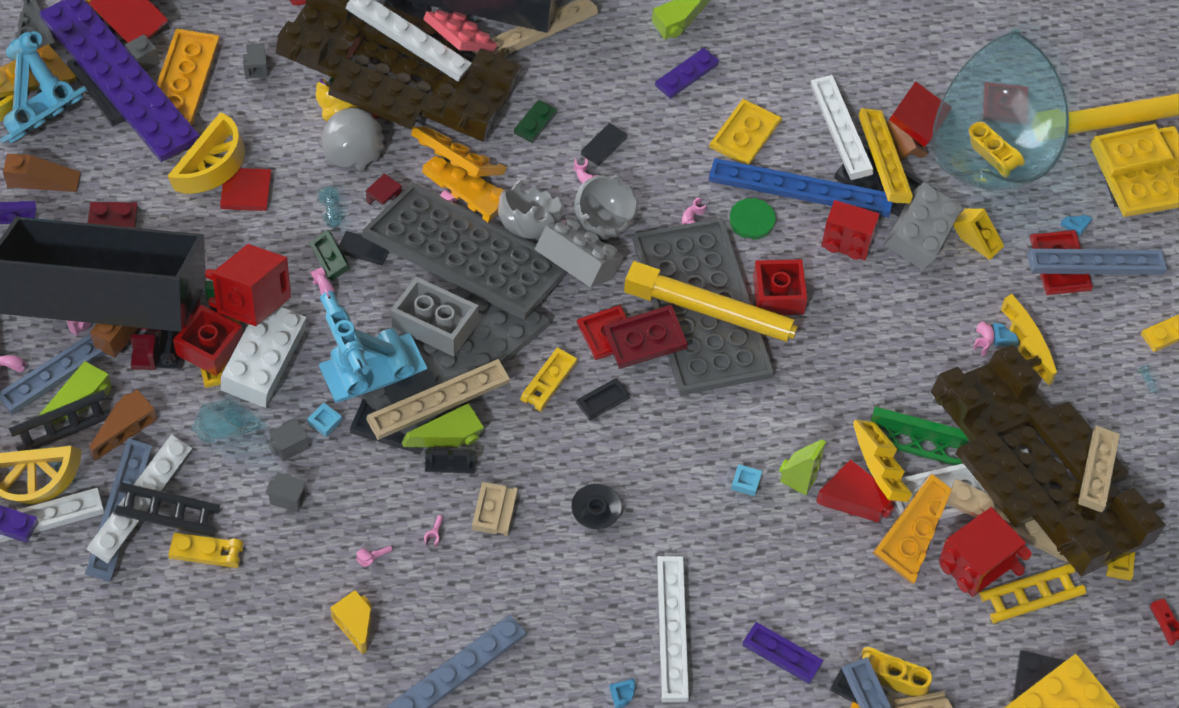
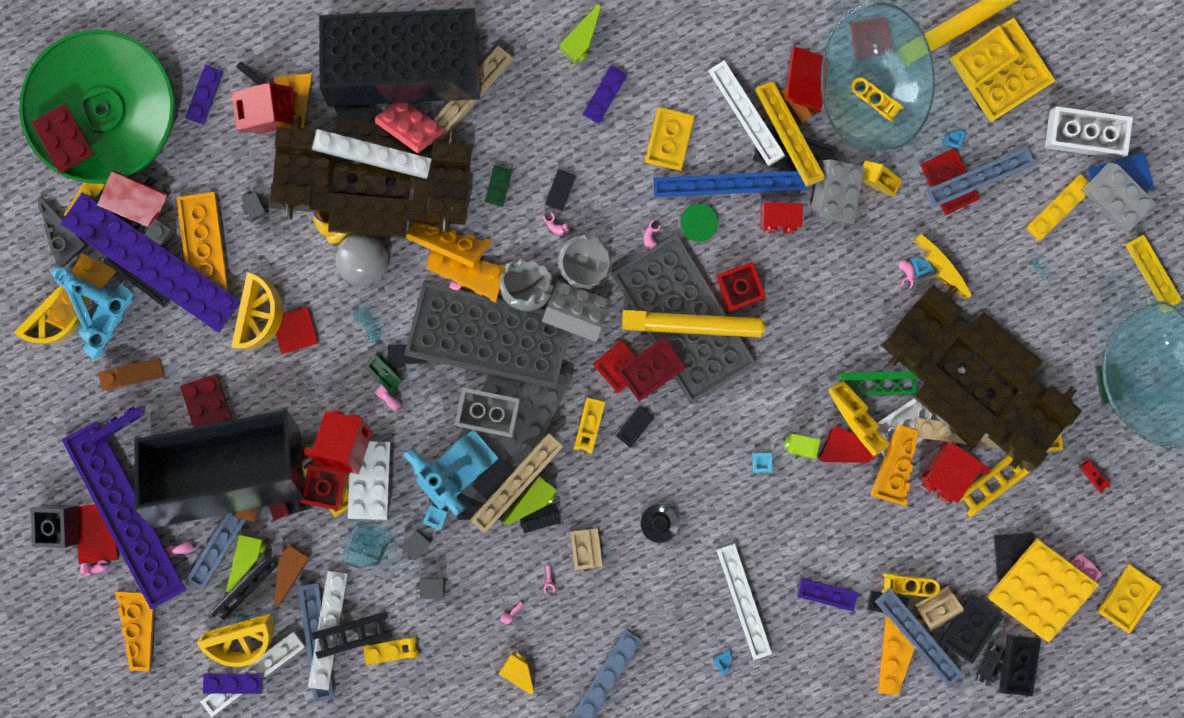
camera: 15 degrees left, 30 degrees up
dark red panel [366,173,402,205] -> none
tan plate [1078,426,1120,512] -> none

